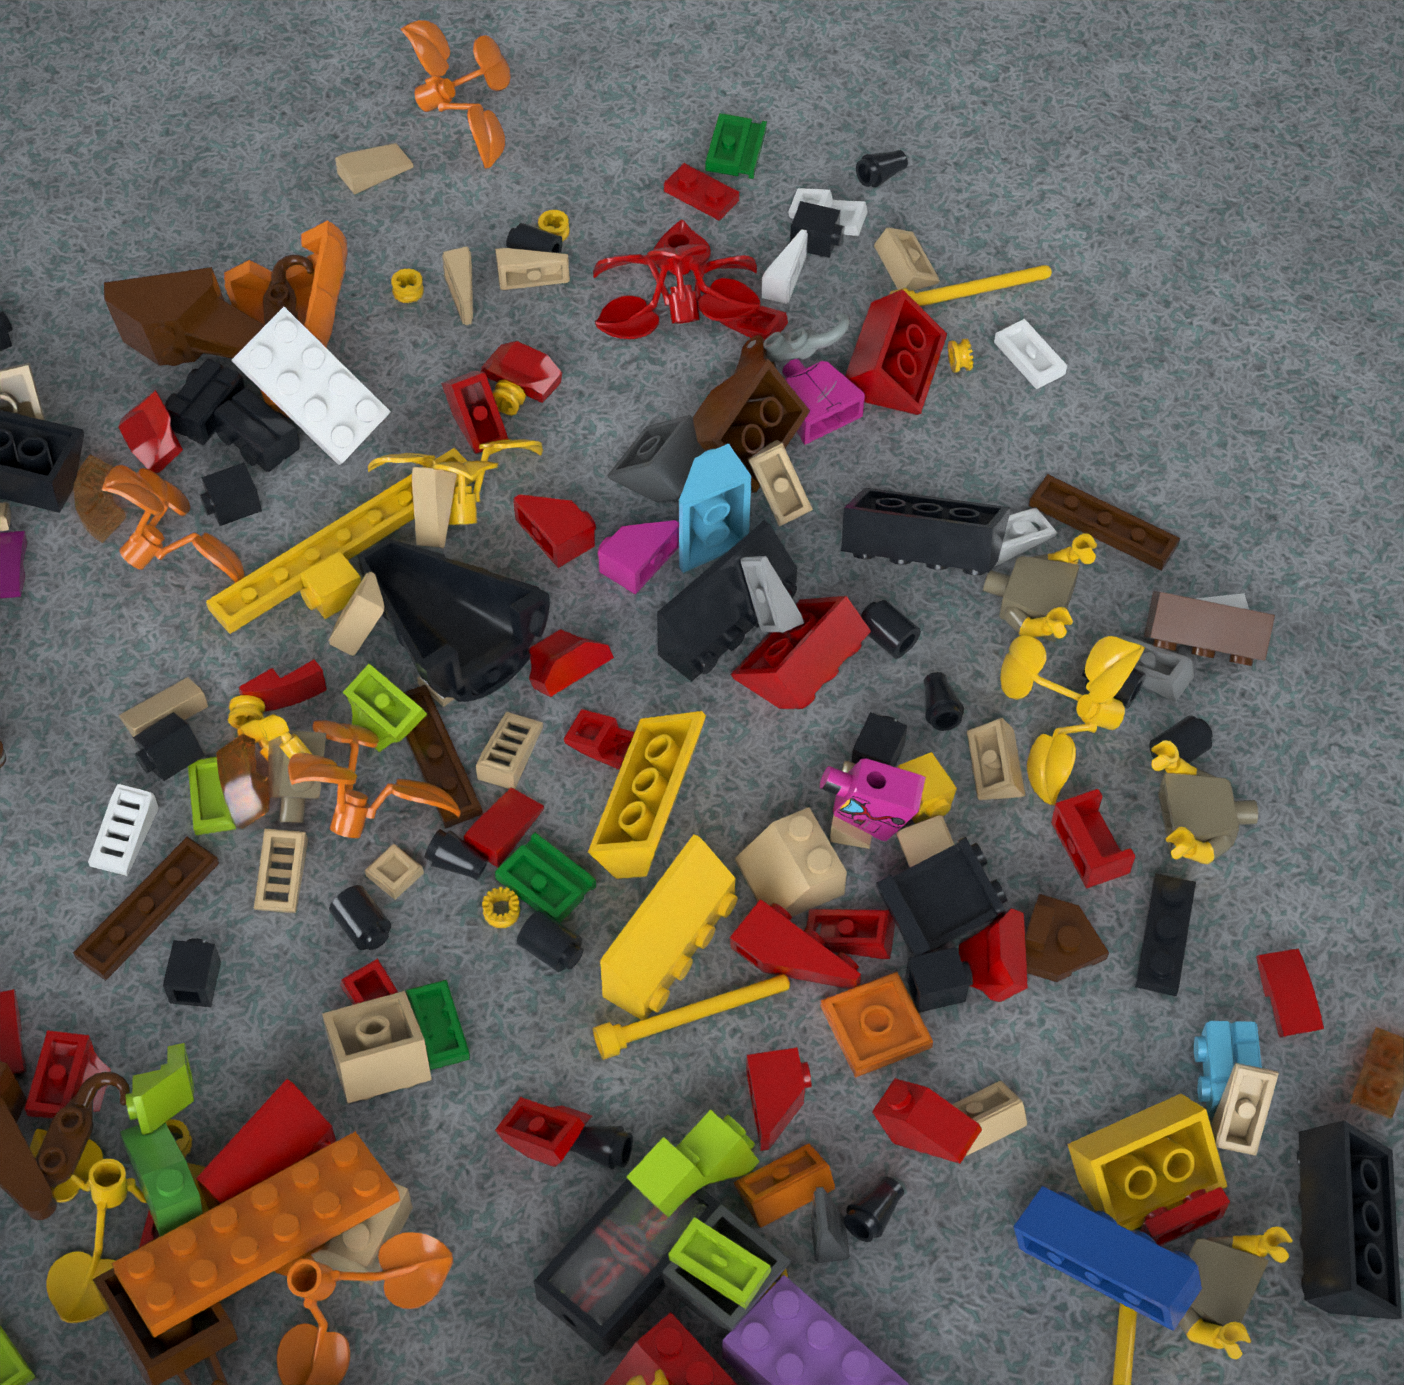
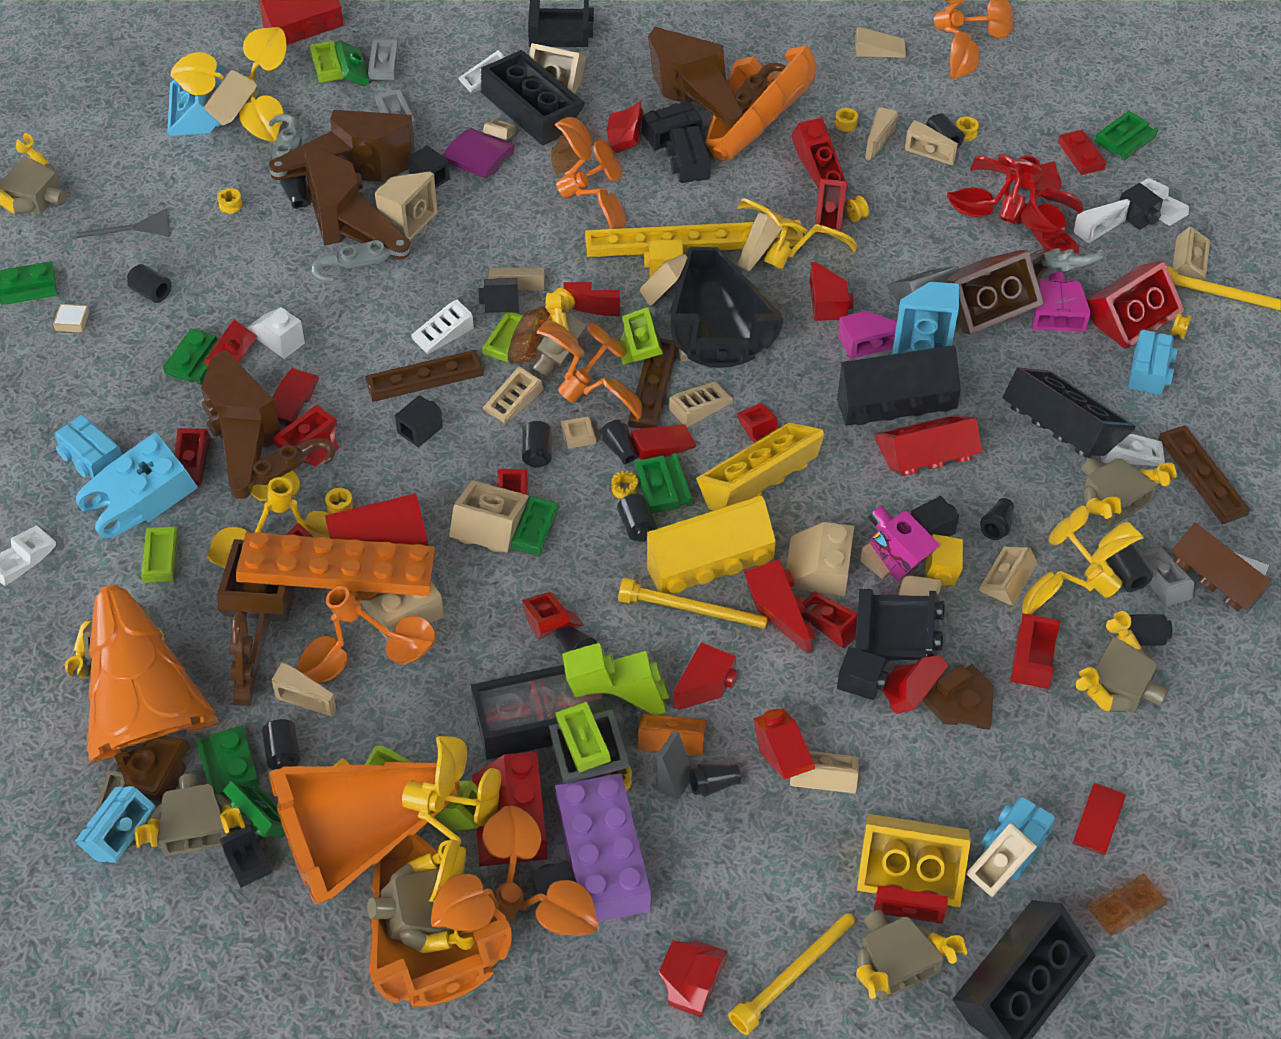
camera: 35 degrees right, 5 degrees down
bright green slope [120,1123,203,1237] -> none
lime slope [126,1043,194,1135] -> none
black brick [199,462,262,526] -> none
white plate [231,307,391,465] -> none
red slope [481,341,562,403] -> none
red slope [528,629,614,697] -> none
light grey slope [741,556,804,632] -> none
tan slope [748,440,813,527] -> none
orange tile [820,971,933,1078] -> none
black cone [856,150,908,188] -> none
black brick [861,600,921,659] -> none
white plate [994,319,1067,389] -> none
blue brick [1013,1186,1202,1331] -> none
black plate [1135,873,1196,996] -> none
none -> red slope [791,117,848,190]
none -> medium azure brick [1128,329,1178,395]

